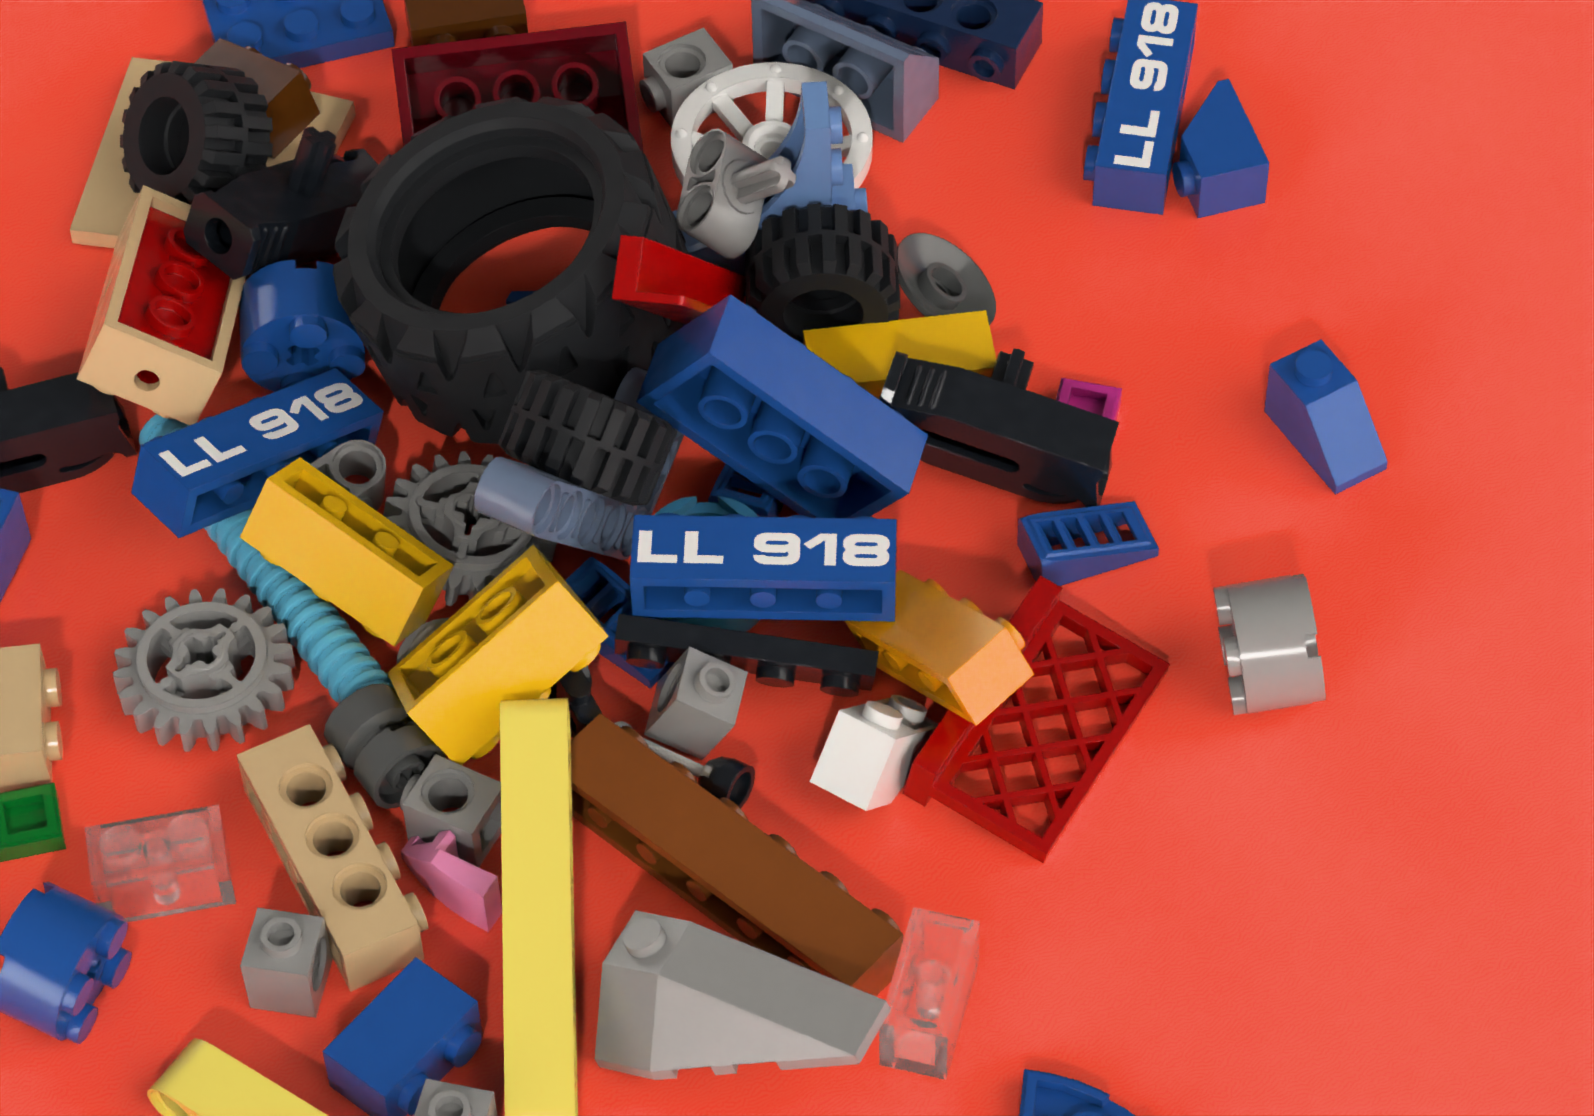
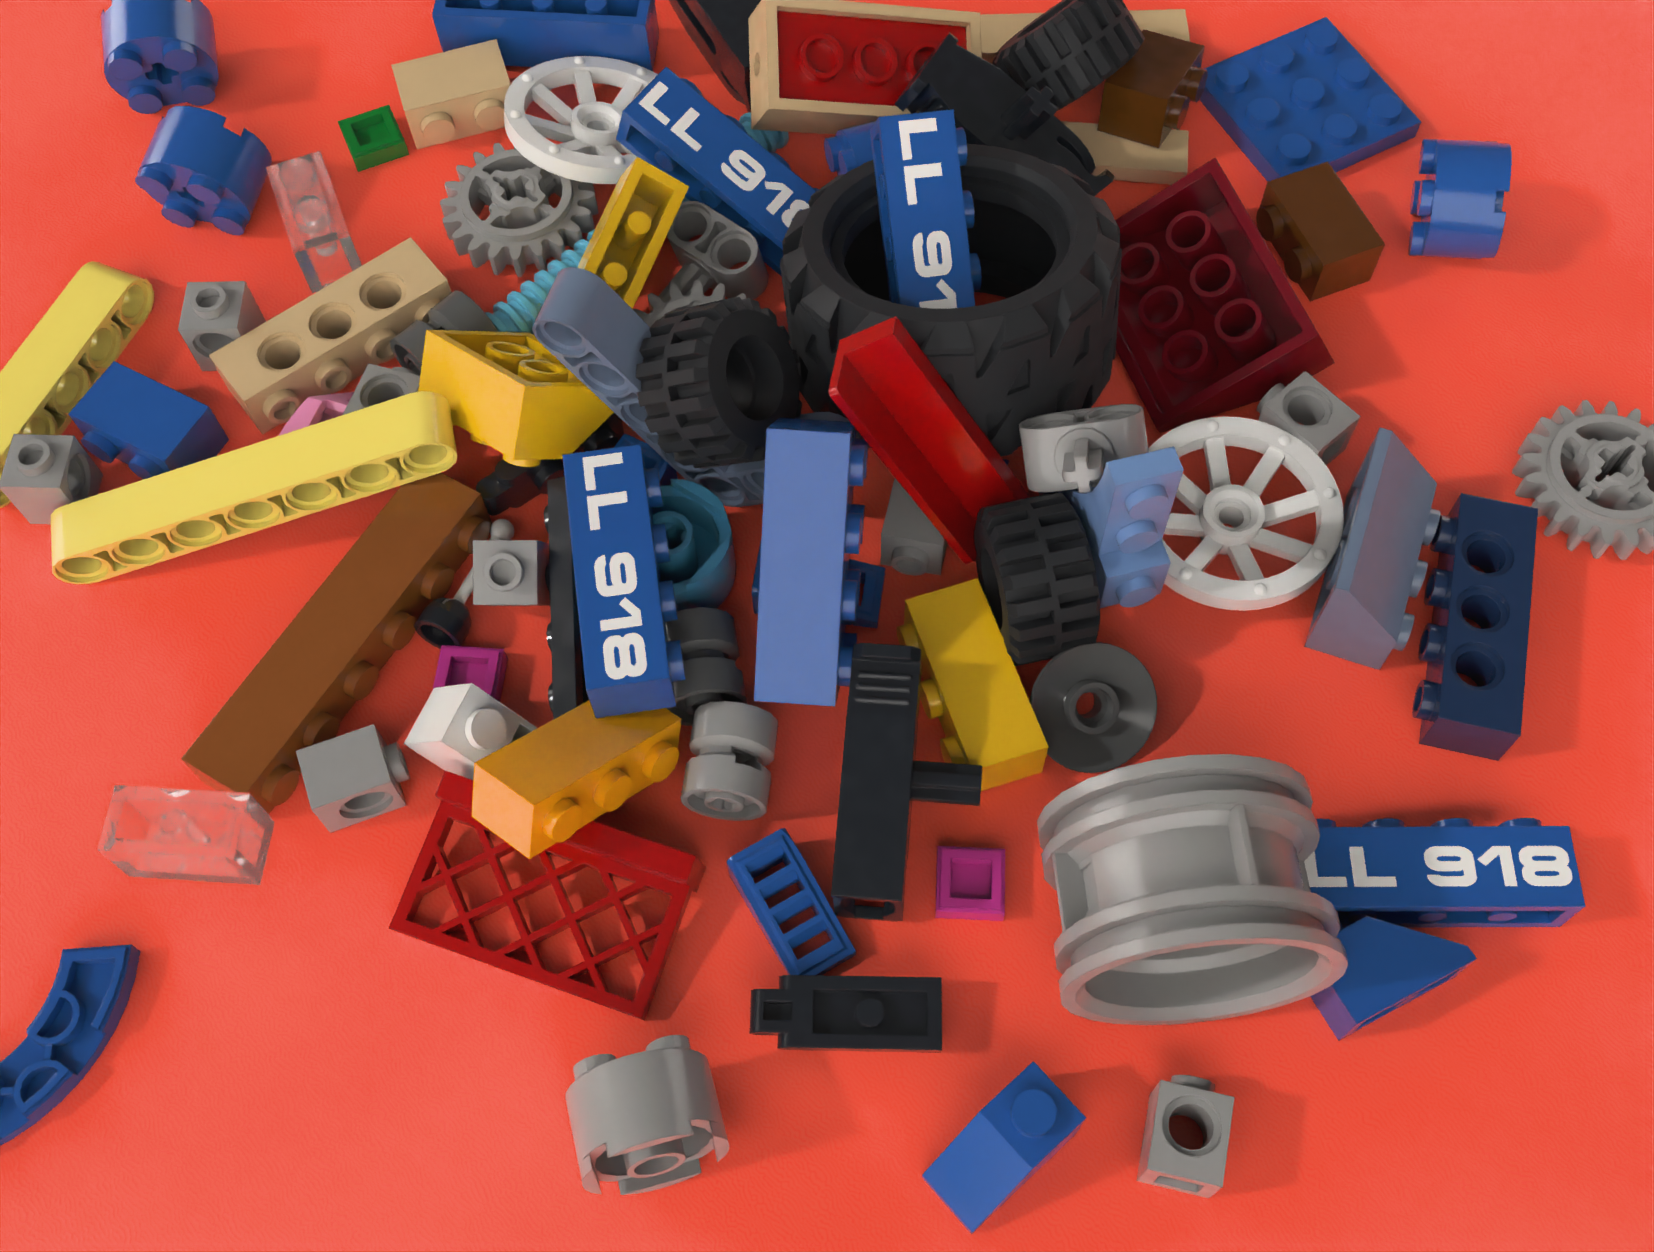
camera: 80 degrees right, 10 degrees up
light grey wedge [594,910,891,1080] -> none
none -> light grey brick [296,724,410,833]
none -> dark pink tile [432,645,508,702]
none -> white wheel [504,56,658,184]
none -> light grey wheel [680,701,779,821]
none -> black hinge [749,975,942,1053]
none -> blue brick [870,109,981,309]
none -> light grey wheel [1037,754,1349,1026]
none -> light grey brick [1136,1075,1235,1199]

